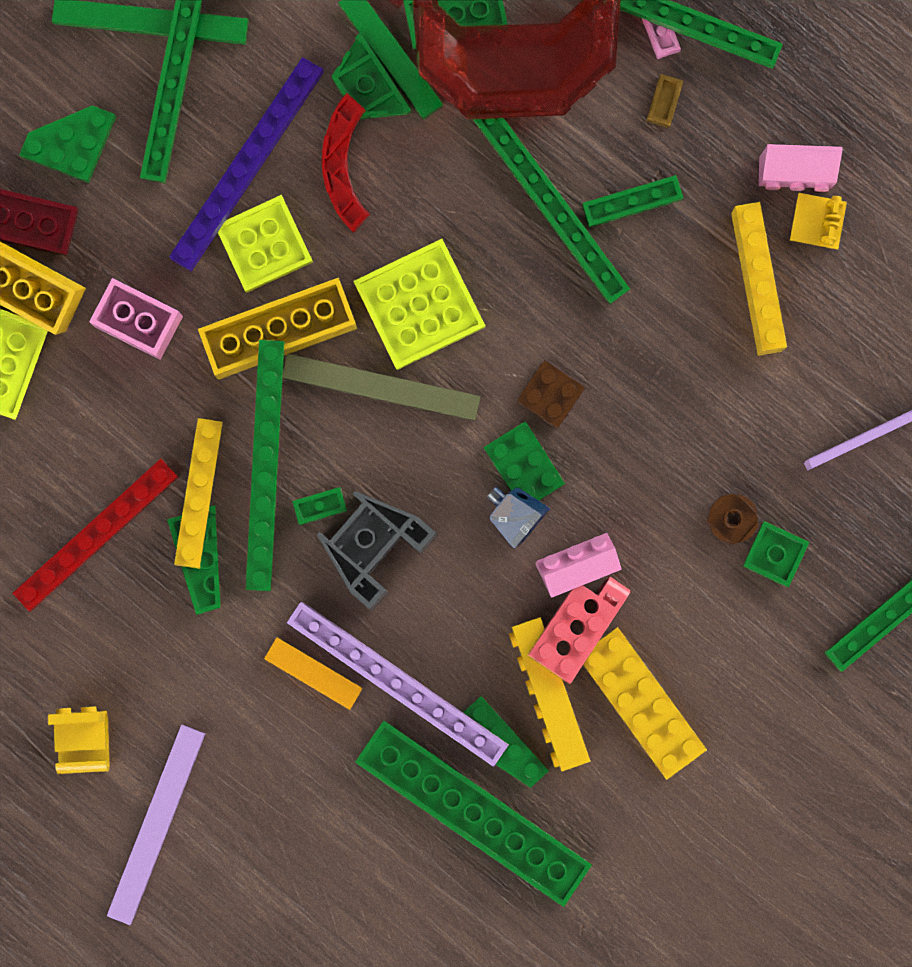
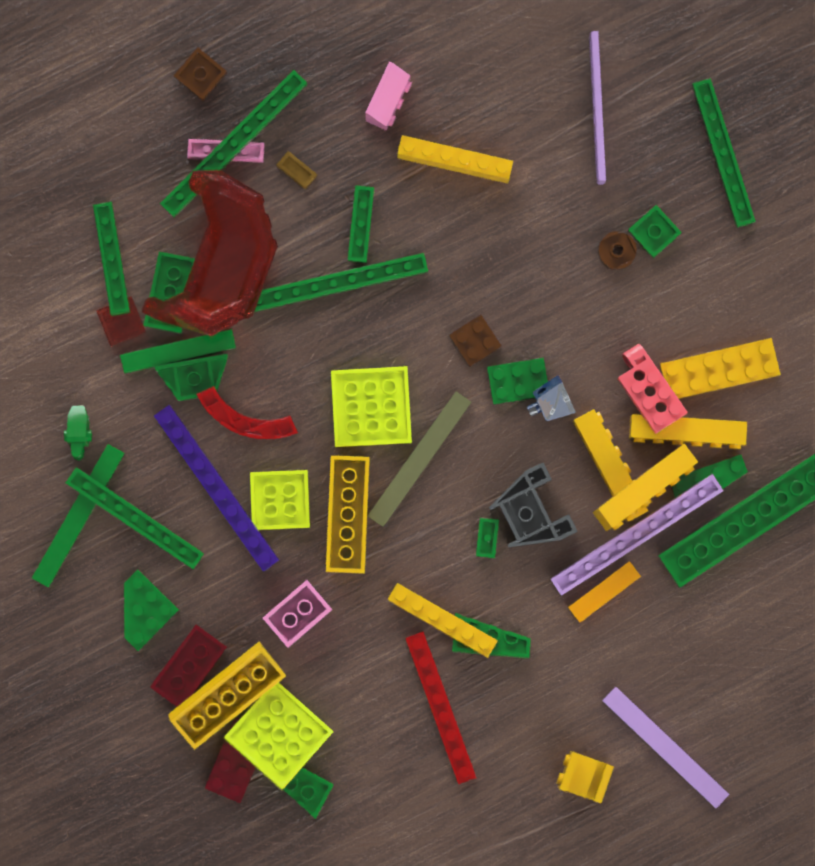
camera: 70 degrees left, 0 degrees up
green plate [246,340,285,591] -> none
bright pink slope [535,533,622,598] -> none
yellow hinge [790,193,847,250] -> none
none -> yellow brick [572,409,649,523]
none -> yellow brick [592,443,698,531]

